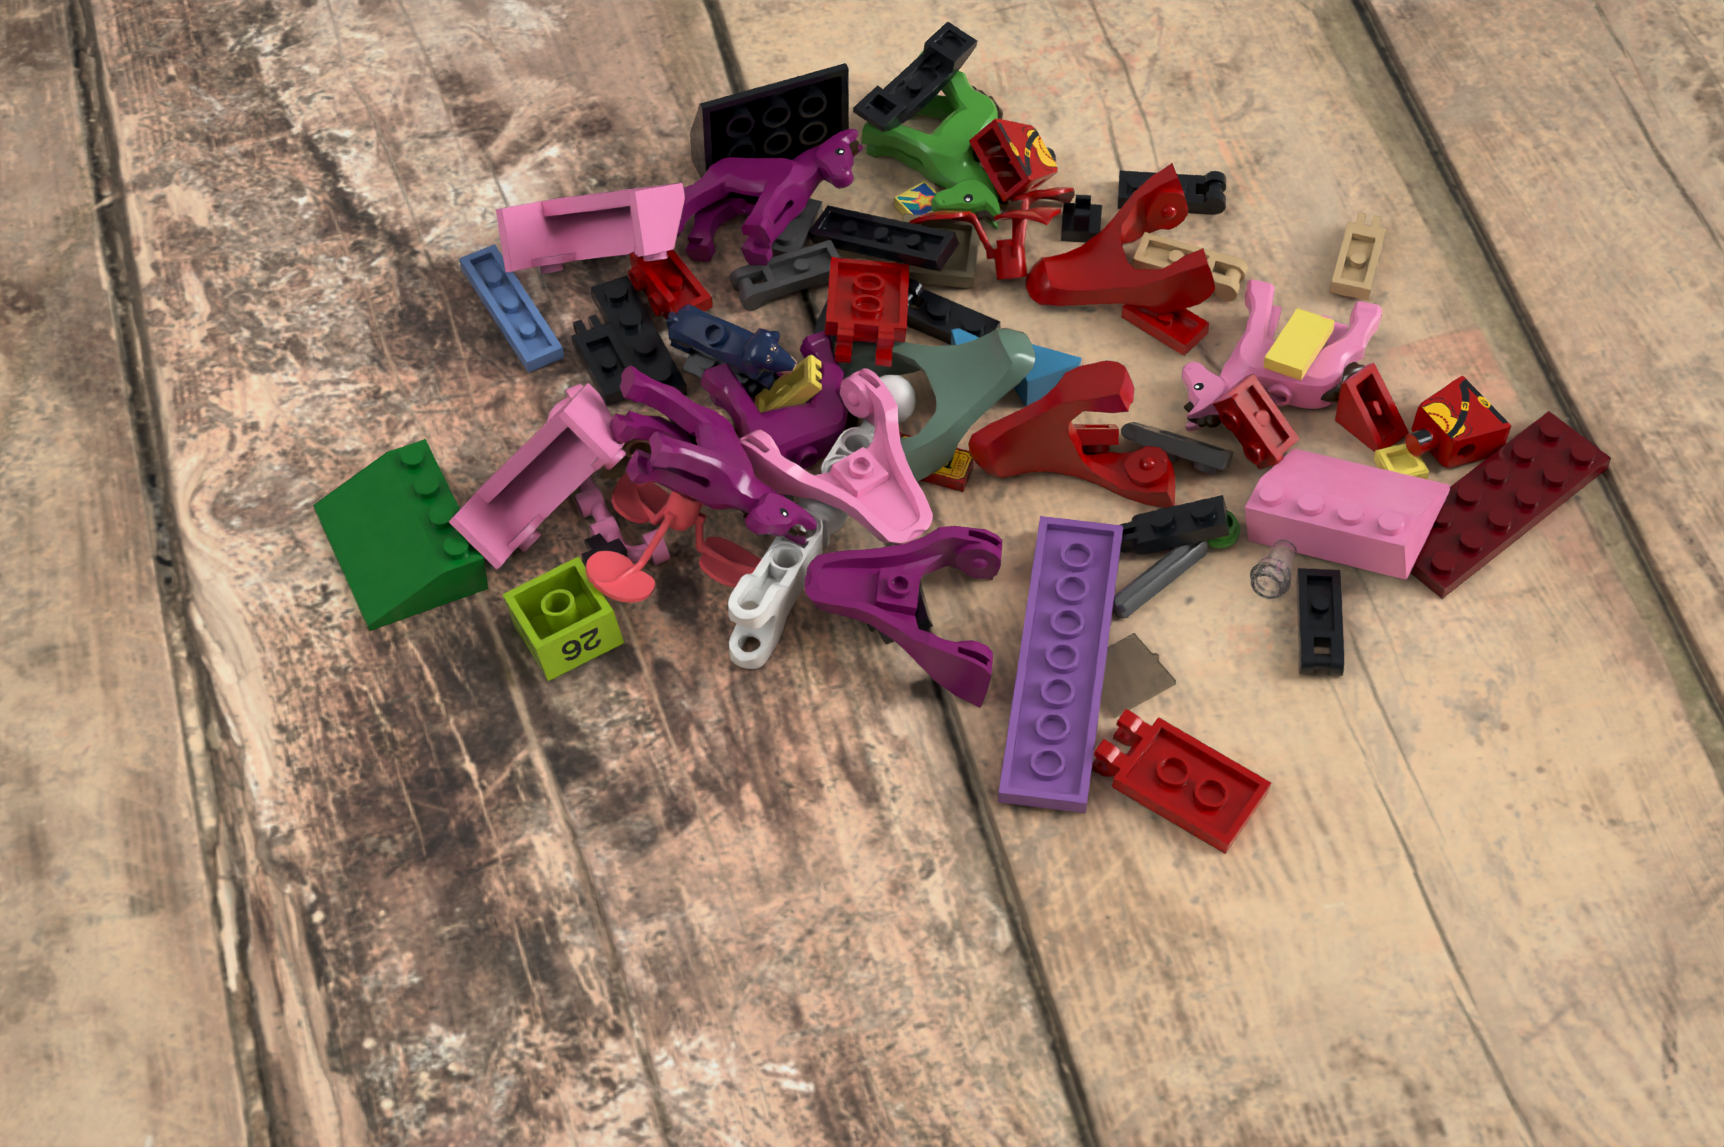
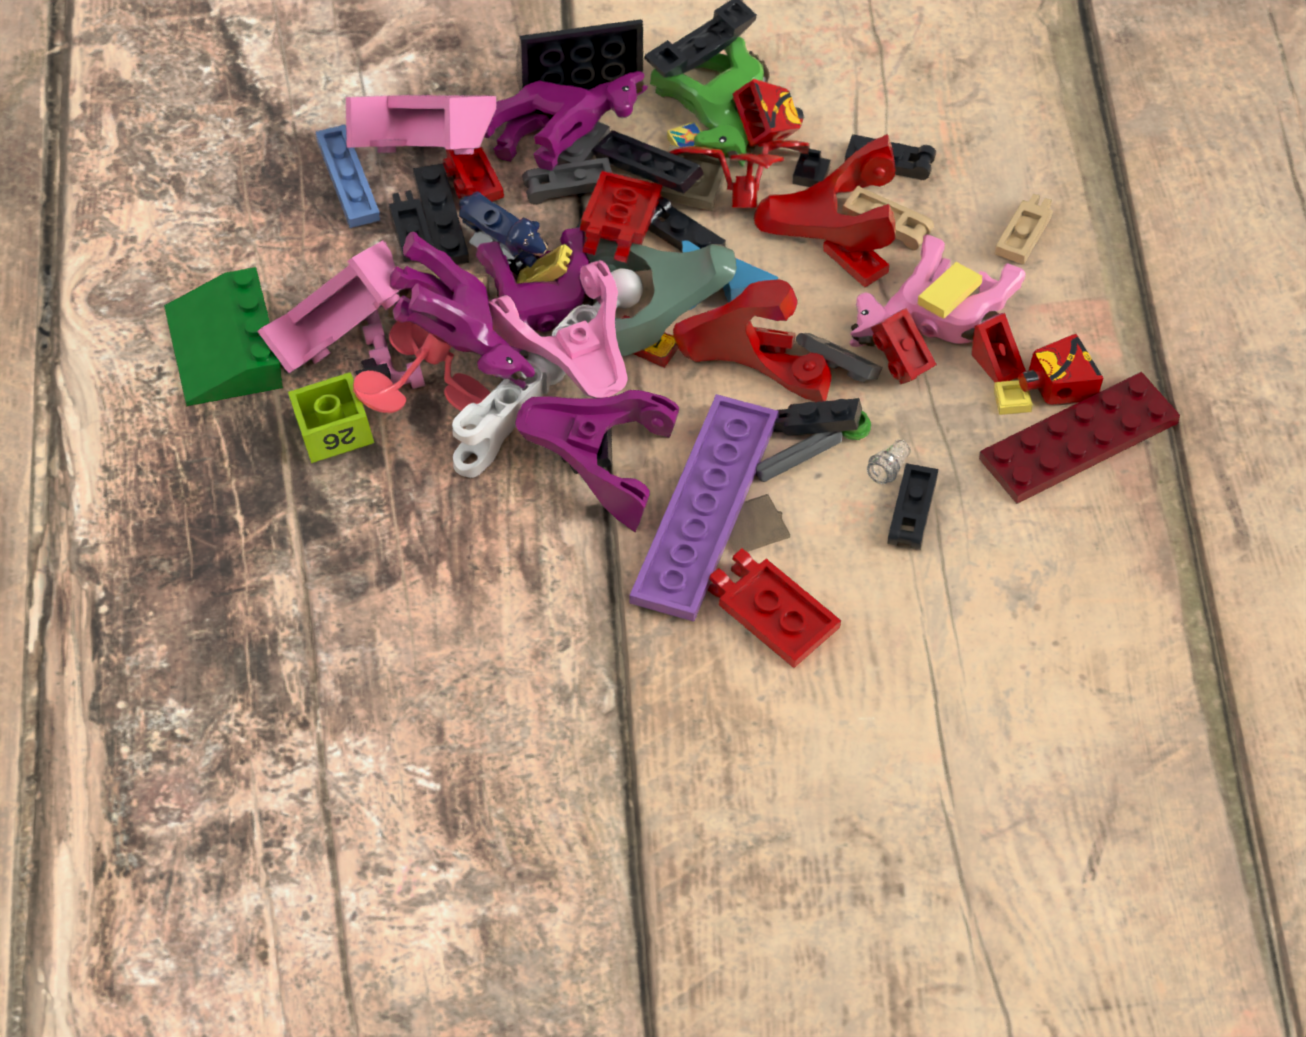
camera: 10 degrees right, 0 degrees up
bright pink slope [1245,448,1450,580] -> none

